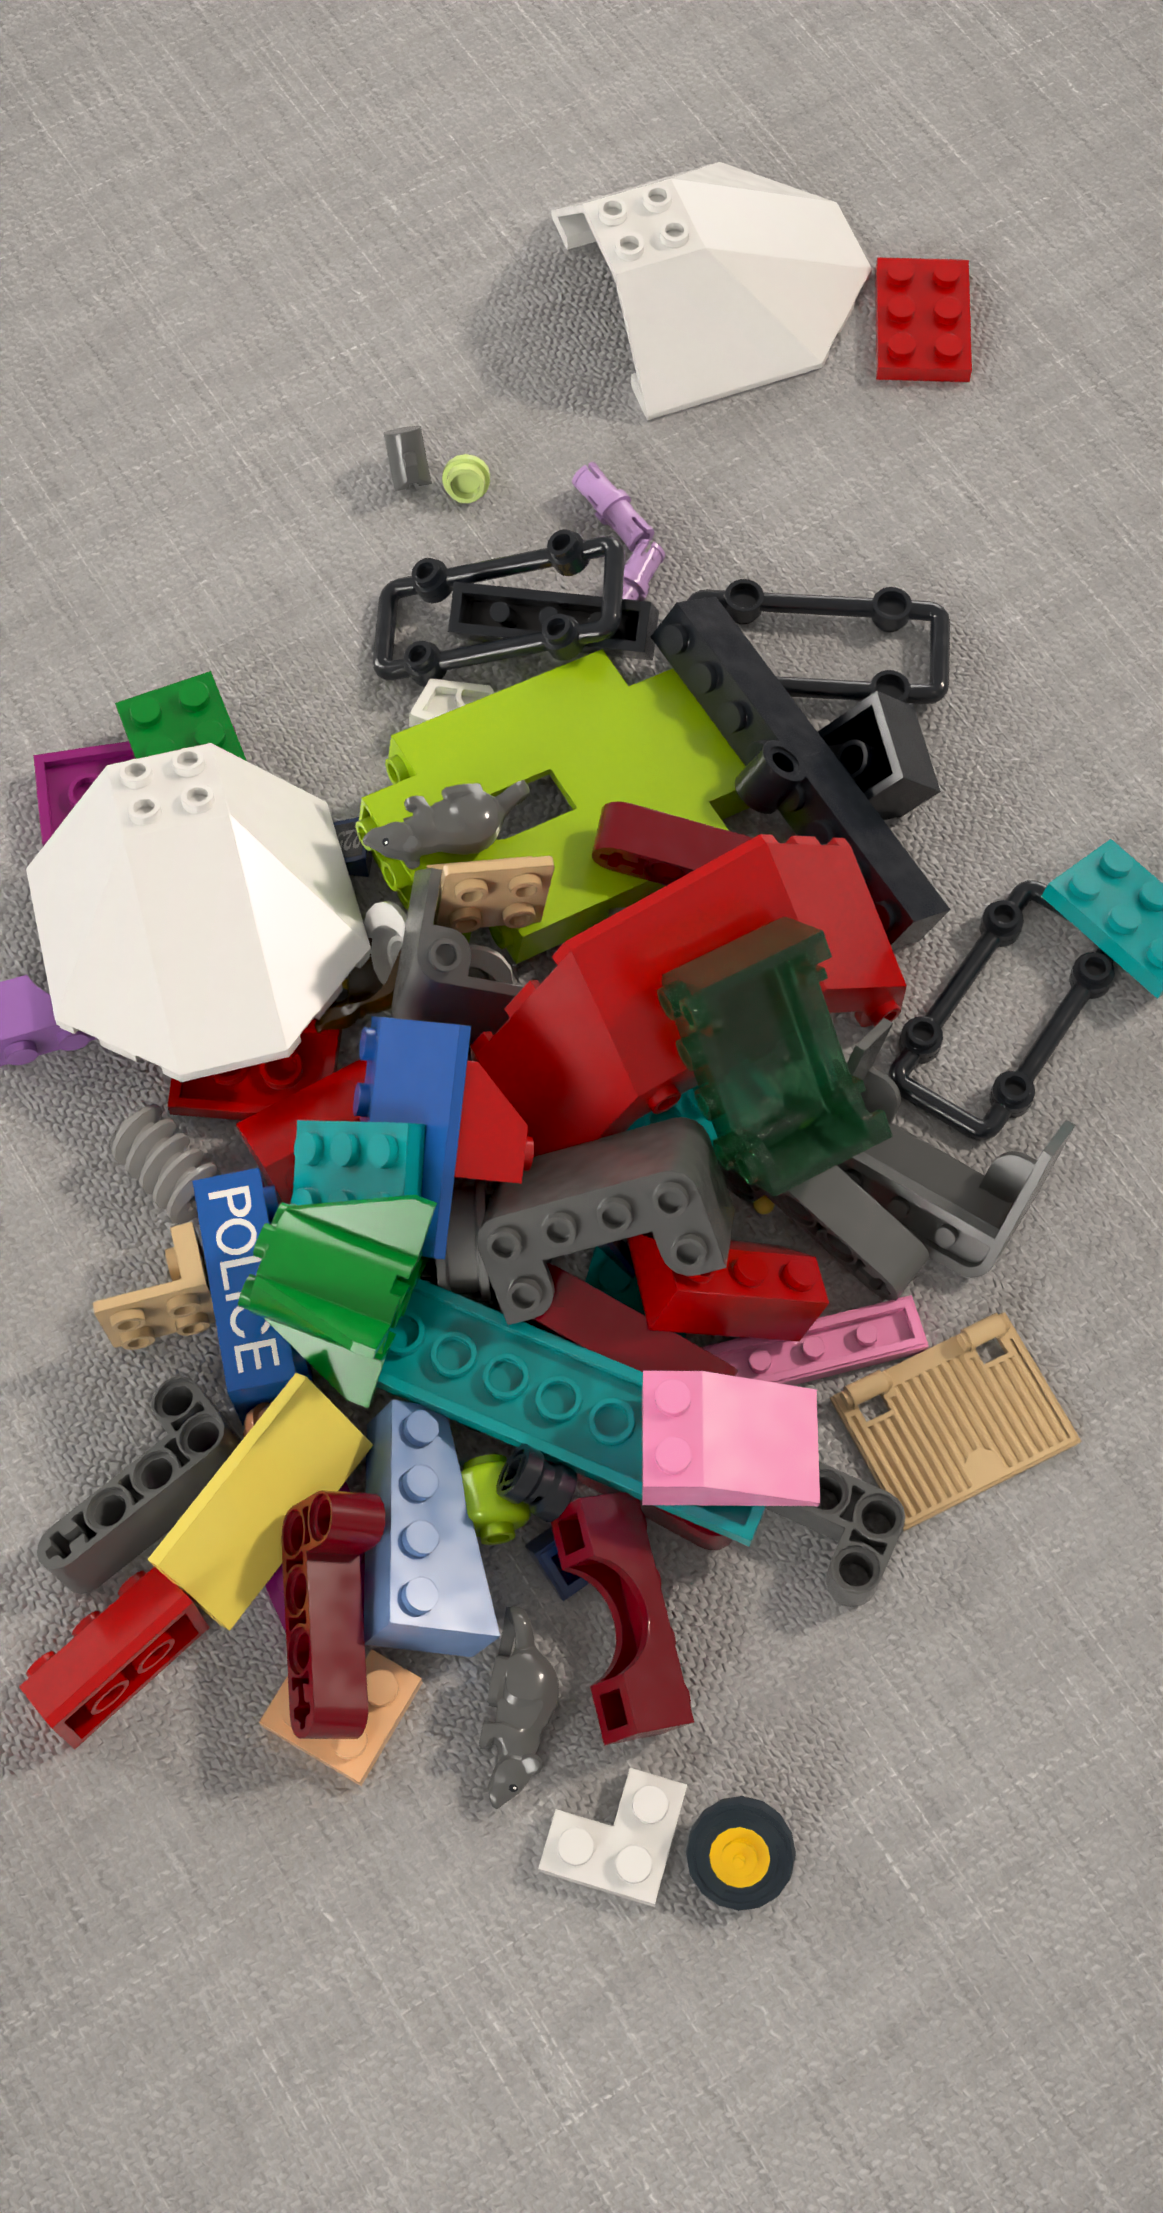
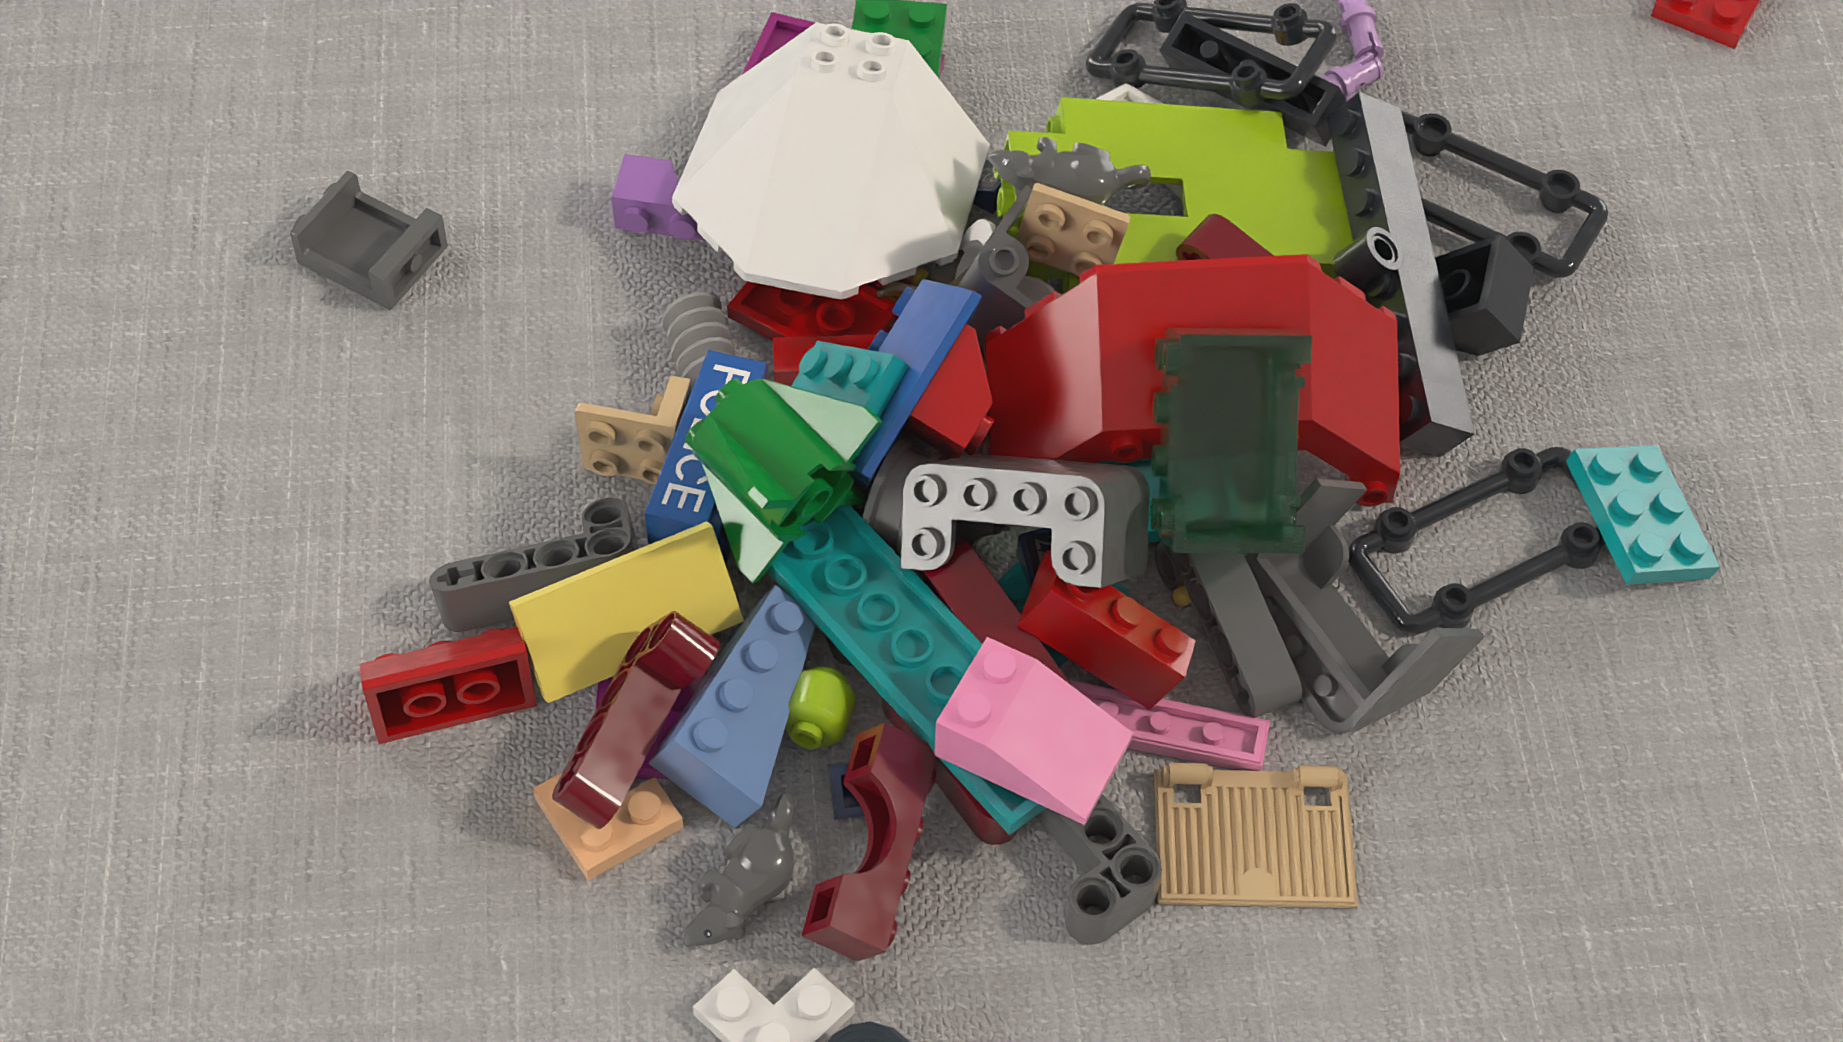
camera: 25 degrees right, 10 degrees down
black wheel [496,1444,577,1522] -> none

